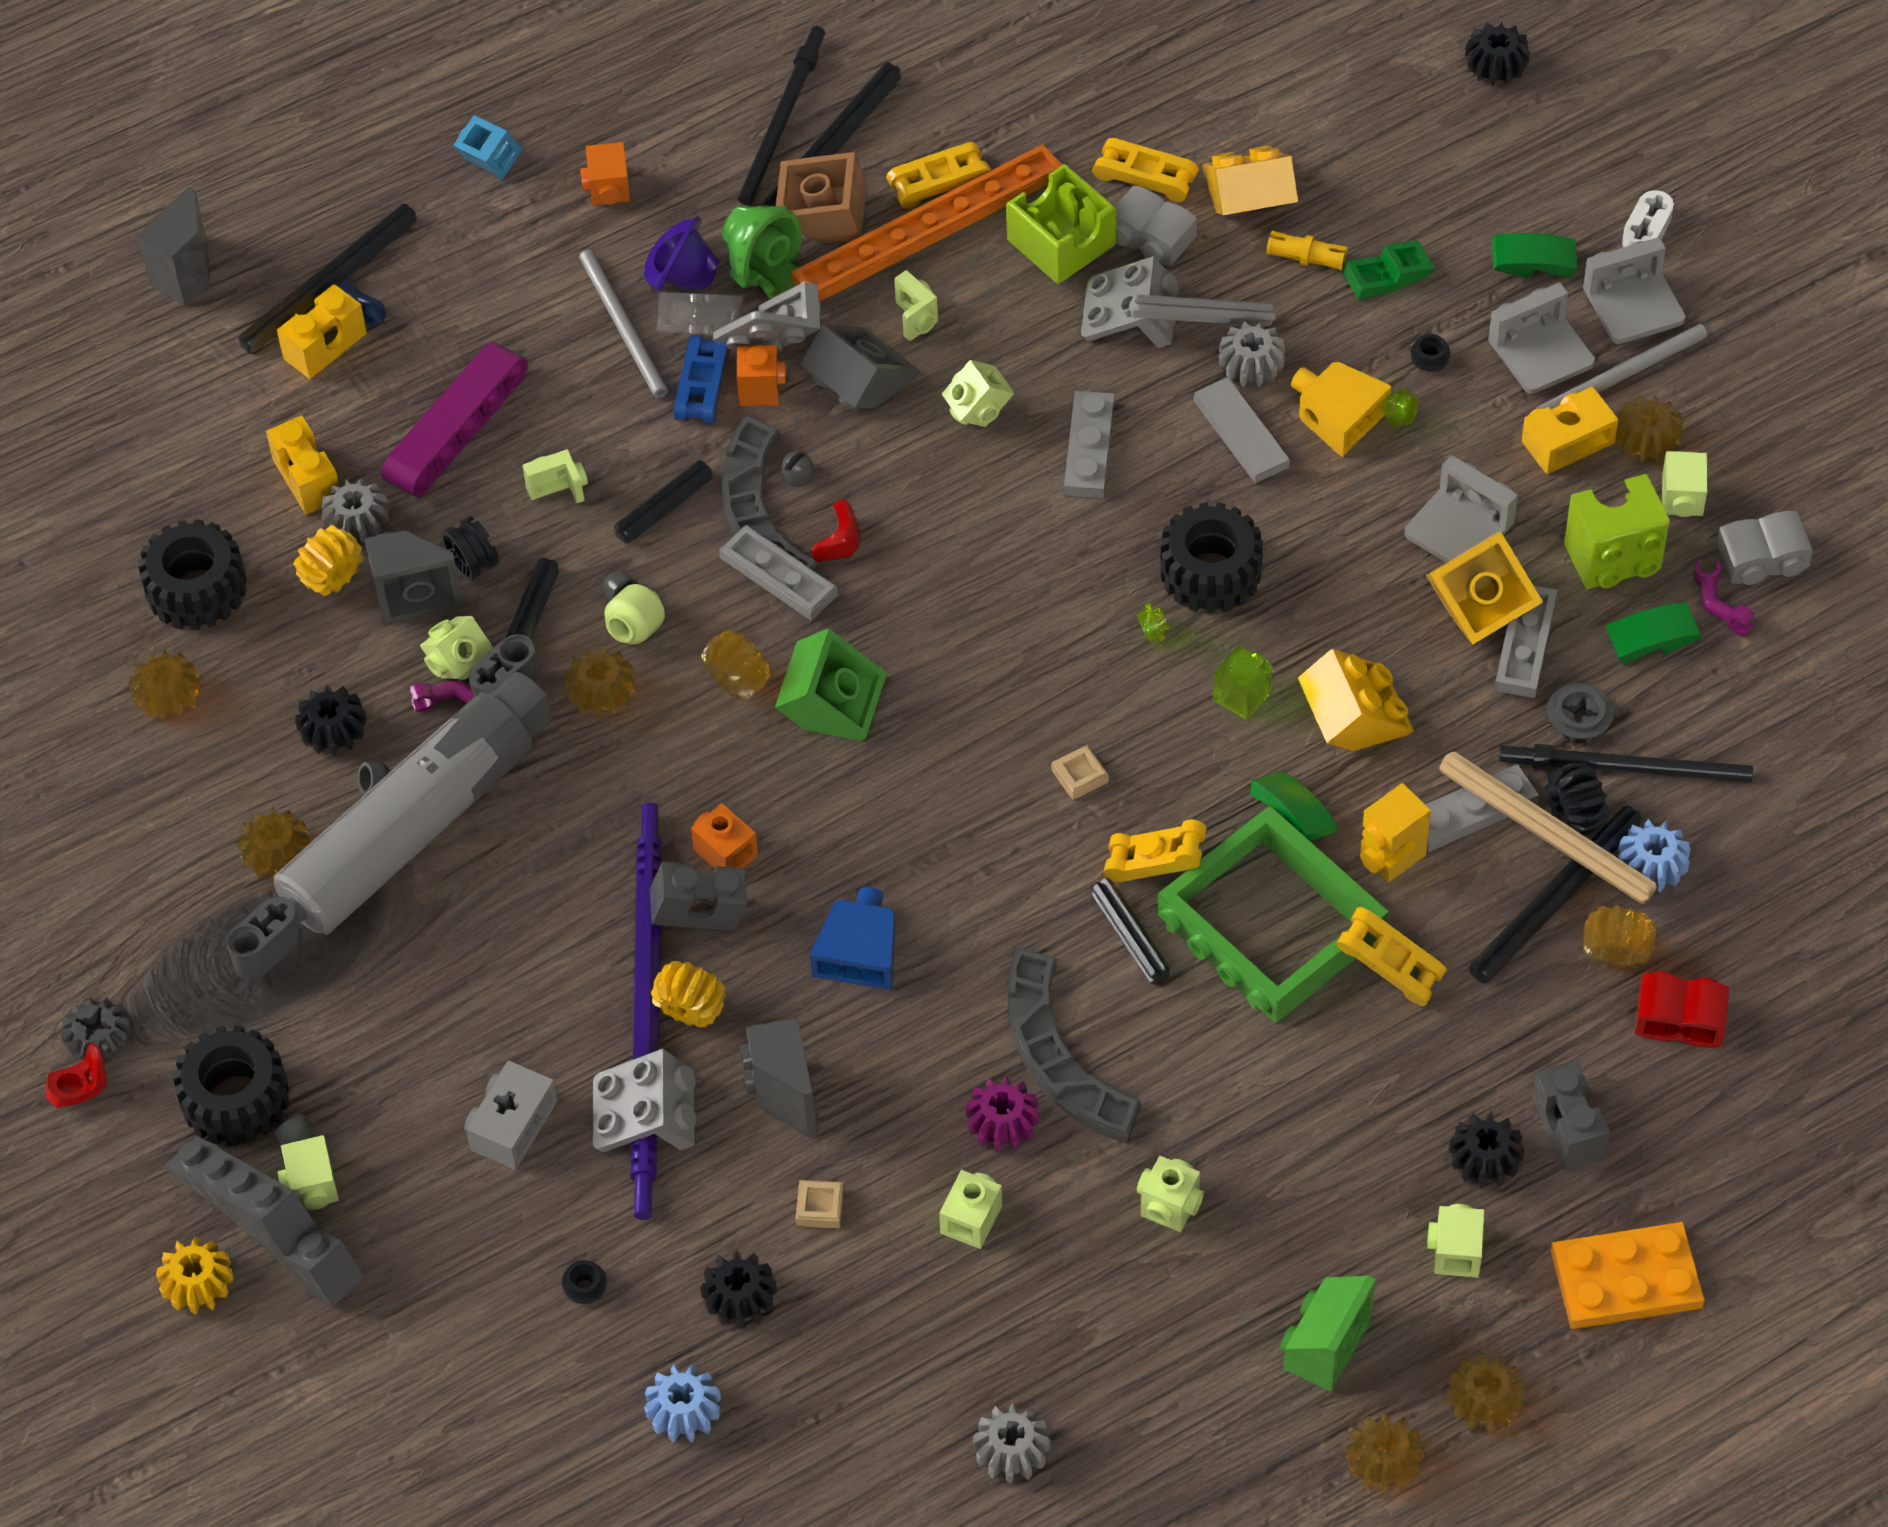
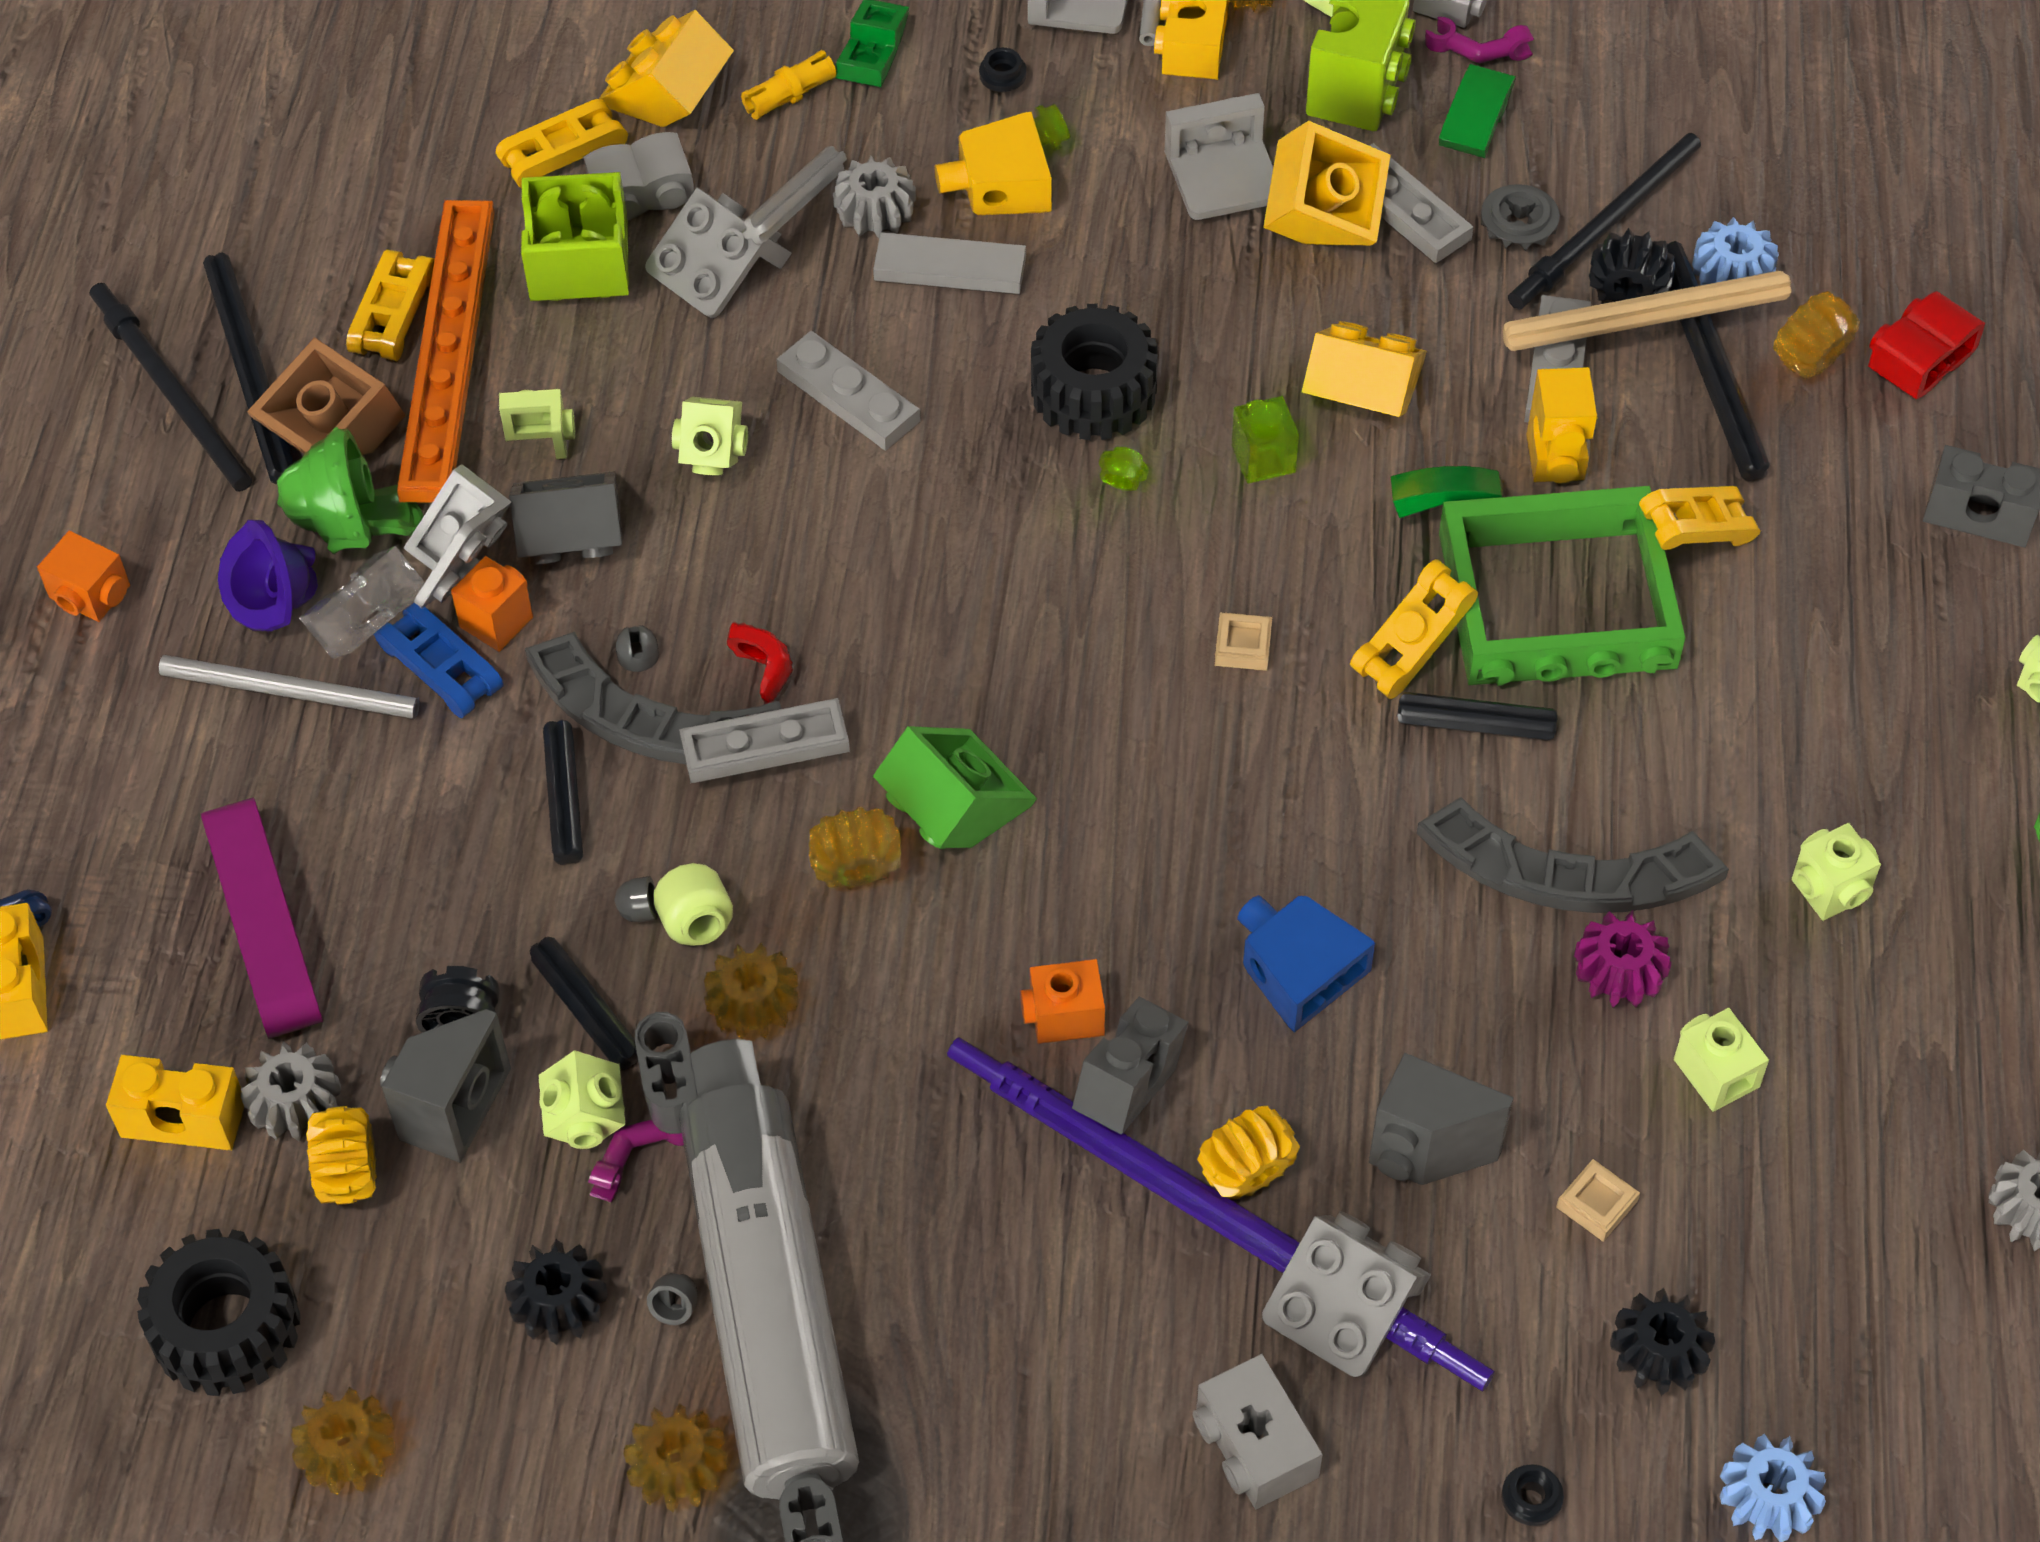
camera: 55 degrees left, 0 degrees up
yellowish green bracket [522,449,588,503] -> none
black gear [1449,1111,1525,1189] -> none

